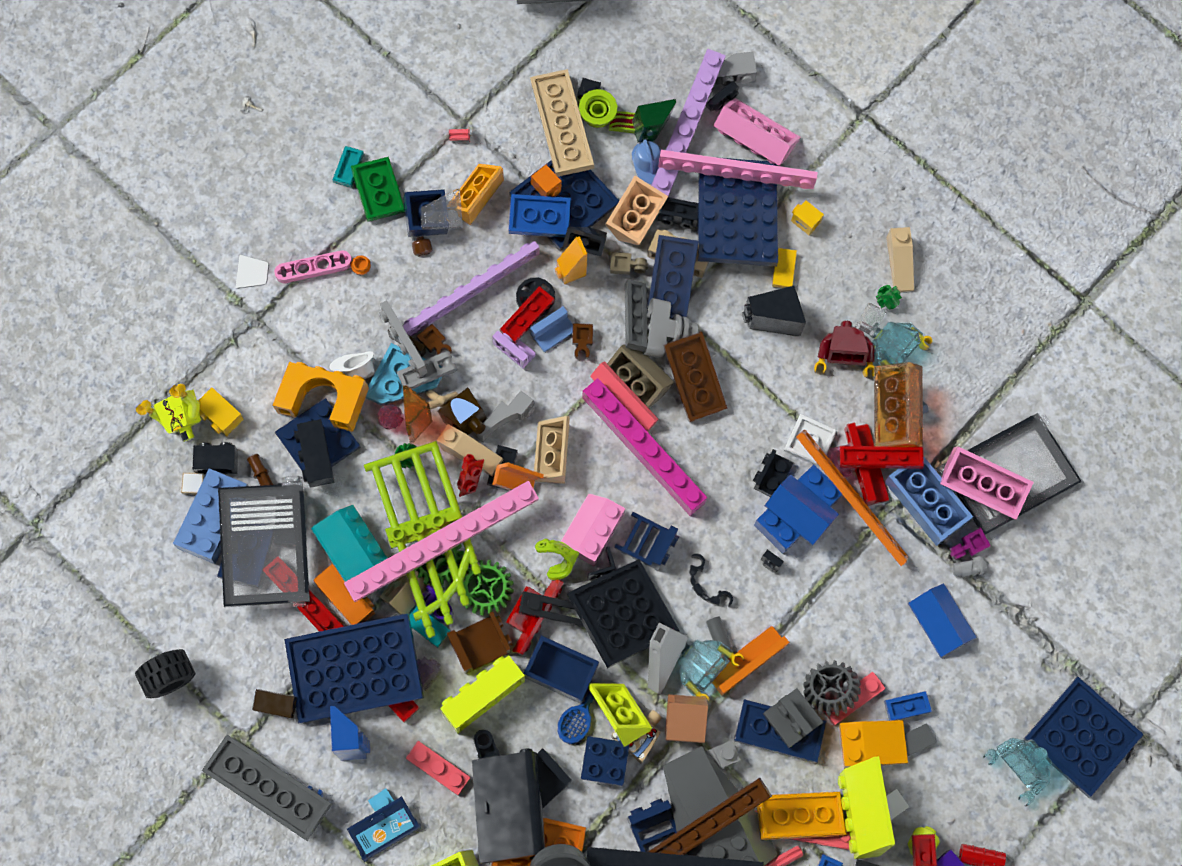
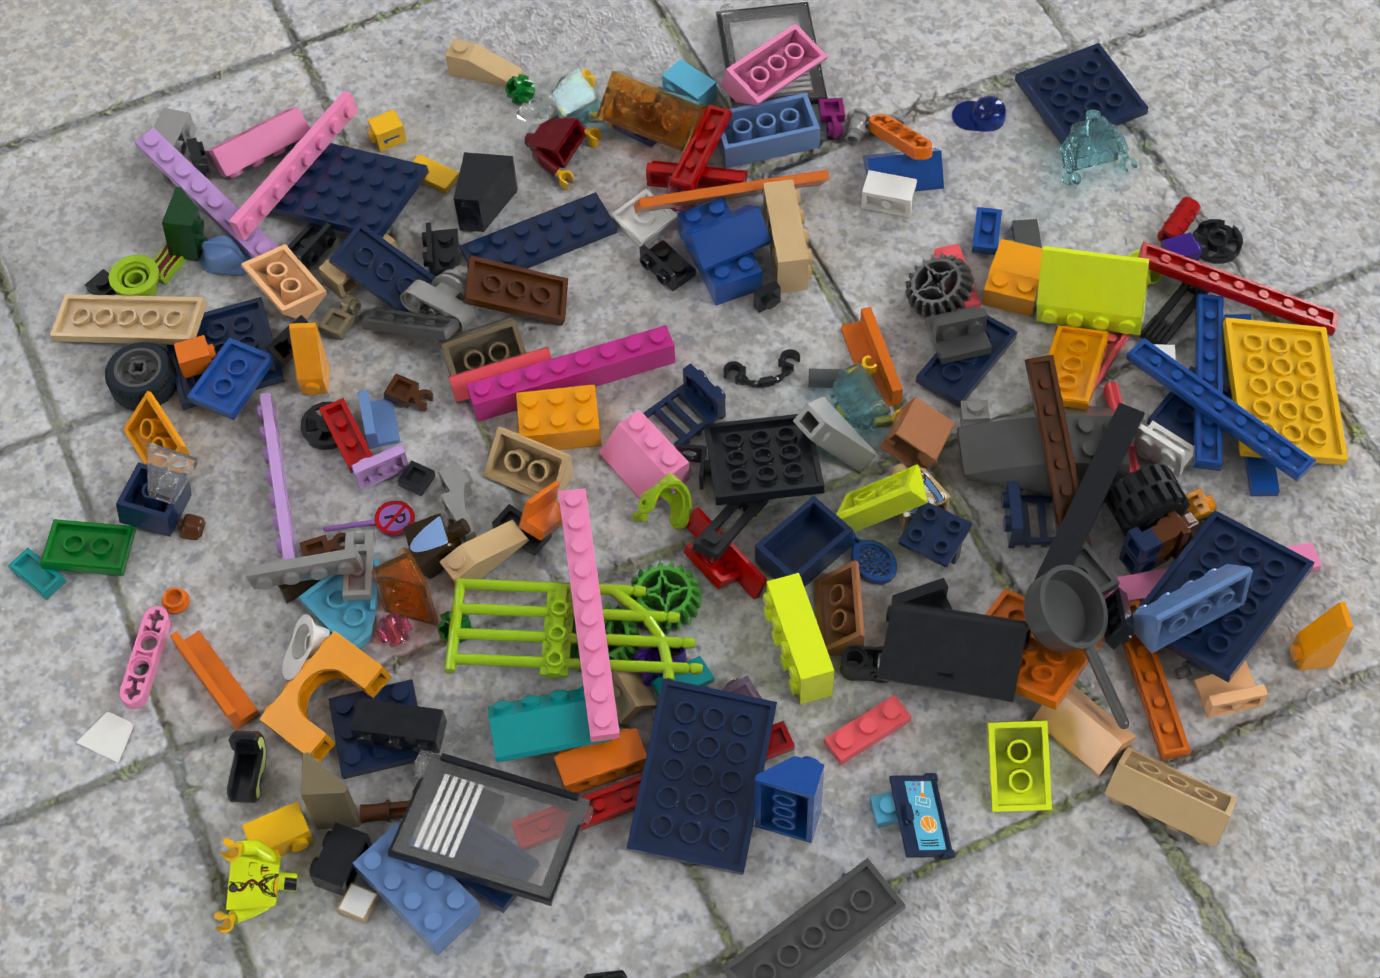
camera: 60 degrees left, 15 degrees down
dark brown tile [252,689,297,718] -> none
reddish brown panel [447,611,513,674] -> none
coral piece [449,127,470,142] -> none
red hinge [457,454,485,497] -> none
none -> black wheel [105,342,177,411]
none -> orange fence [170,631,260,730]
none -> black animal [227,730,267,803]
none -> dark tan slope [301,752,363,829]
none -> piece [323,501,415,536]
none -> black plate [397,460,436,496]
none -> black bracket [422,222,460,276]
none -> dark blue plate [460,192,617,269]
none -> light orange brick [516,384,602,450]
none -> medium azure brick [662,59,717,114]
none -> tan brick [763,179,813,293]
none -> nougat slope [814,560,865,656]
none -> white panel [861,170,917,218]
none -> orange beam [869,114,932,160]
none -> clear blue cap [952,95,1006,132]

